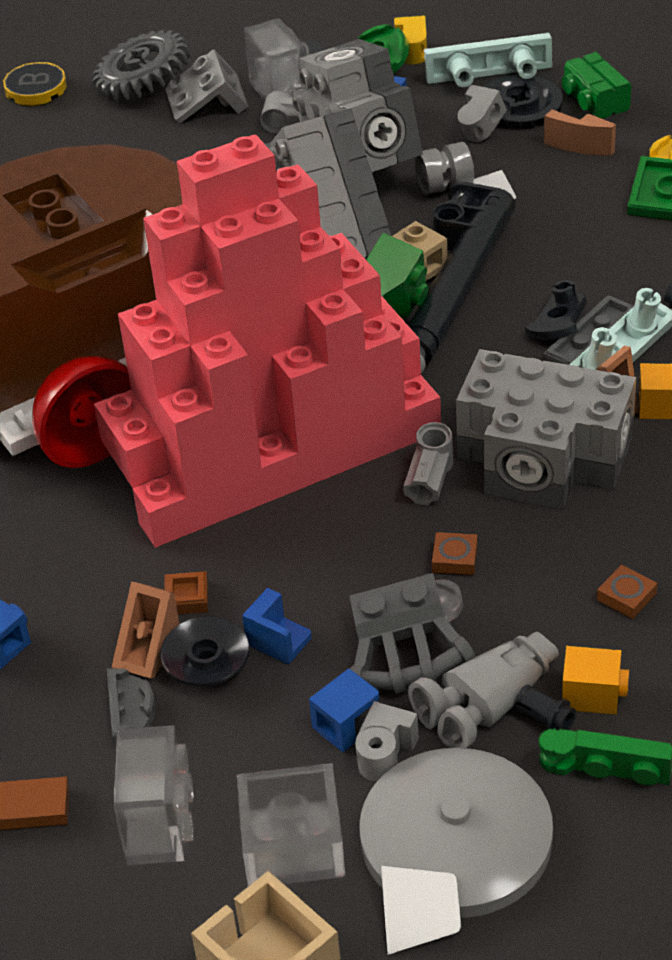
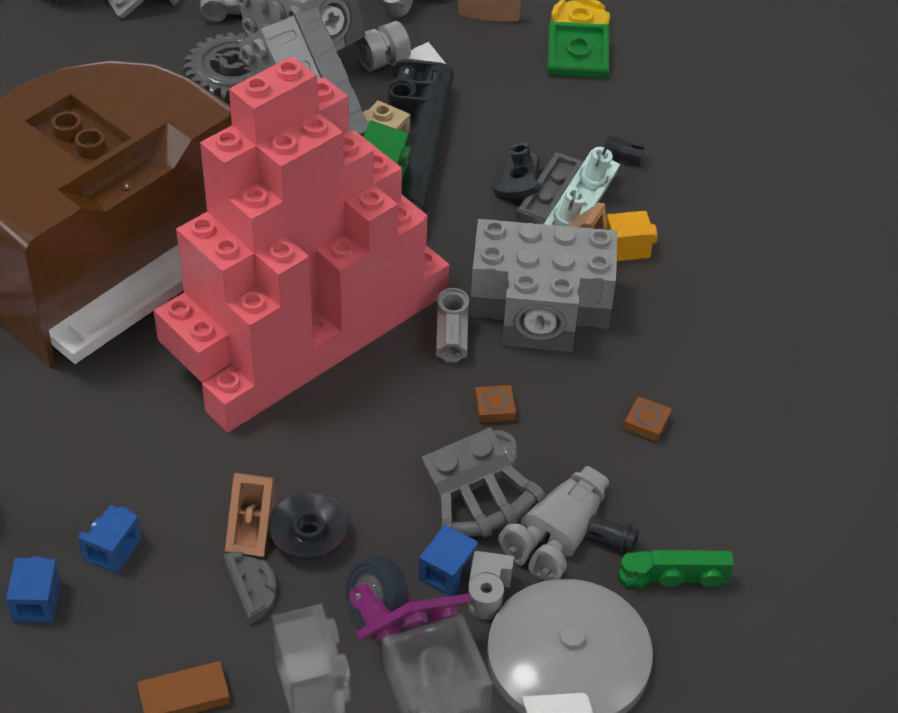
camera: 20 degrees left, 5 degrees up
red piece [32,356,131,468] -> none
dark orange tile [164,571,208,615] -> none
blue panel [242,587,312,665] -> none
light orange brick [562,646,629,715] -> none
none -> plate [345,556,471,642]

